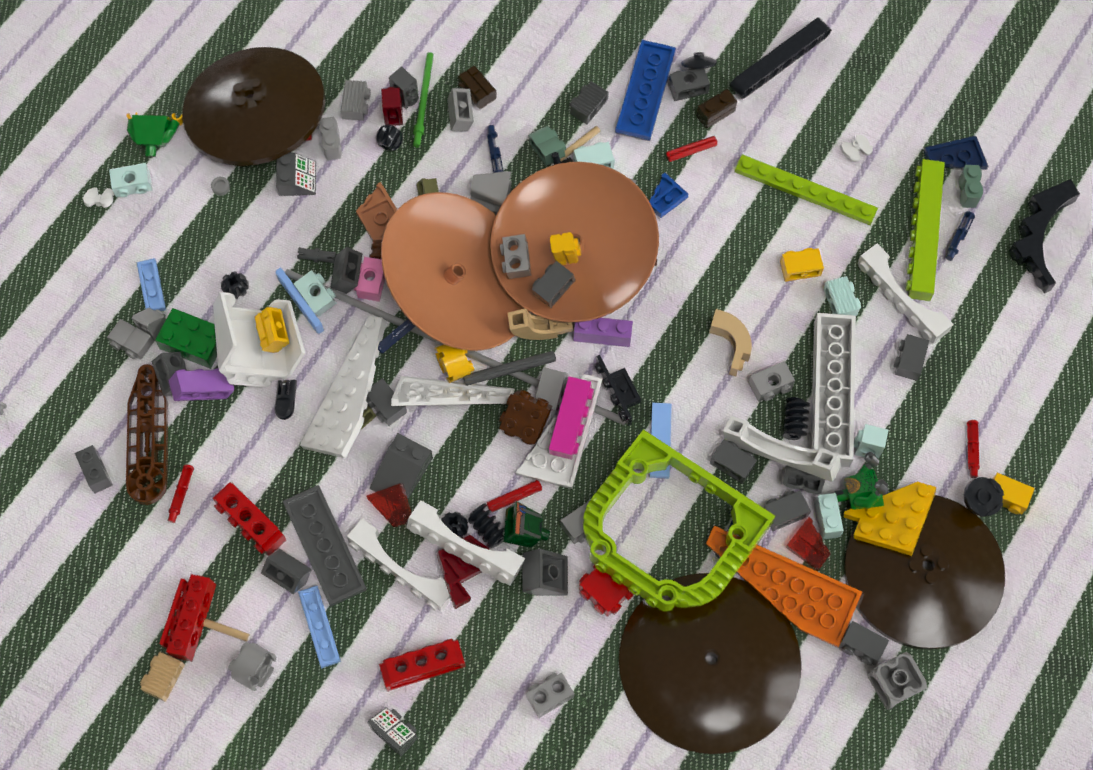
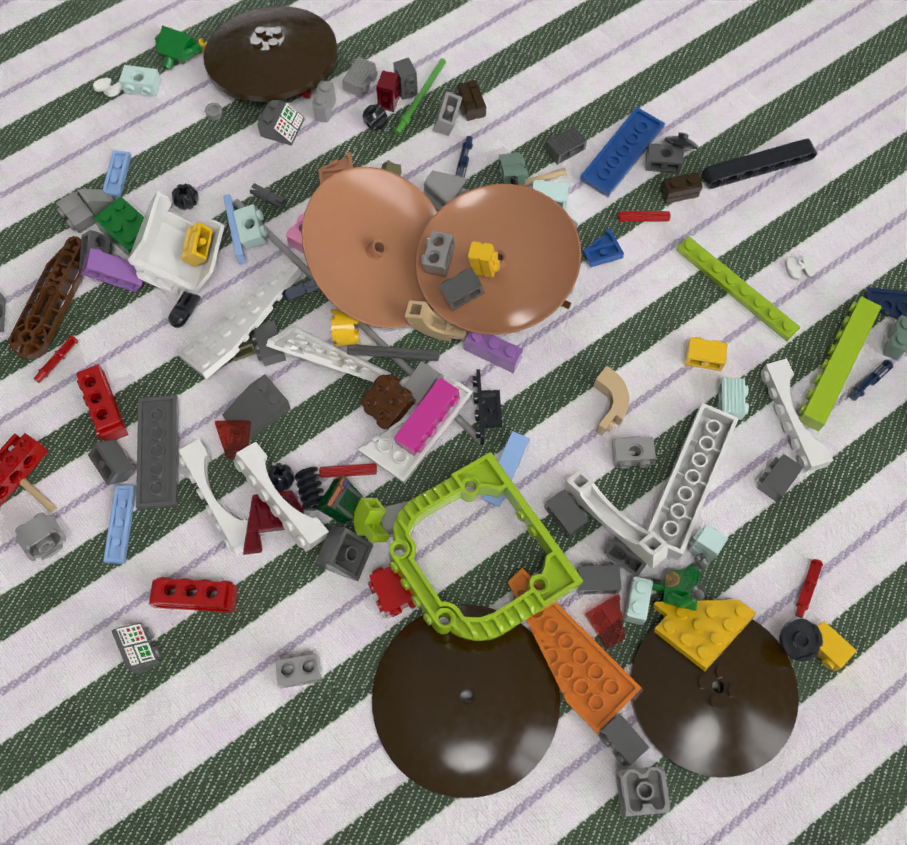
camera: 20 degrees right, 0 degrees up
dark grey brick [330,247,363,294] -> none
black piece [782,397,810,440] -> none
none -> lime brick [354,498,390,543]

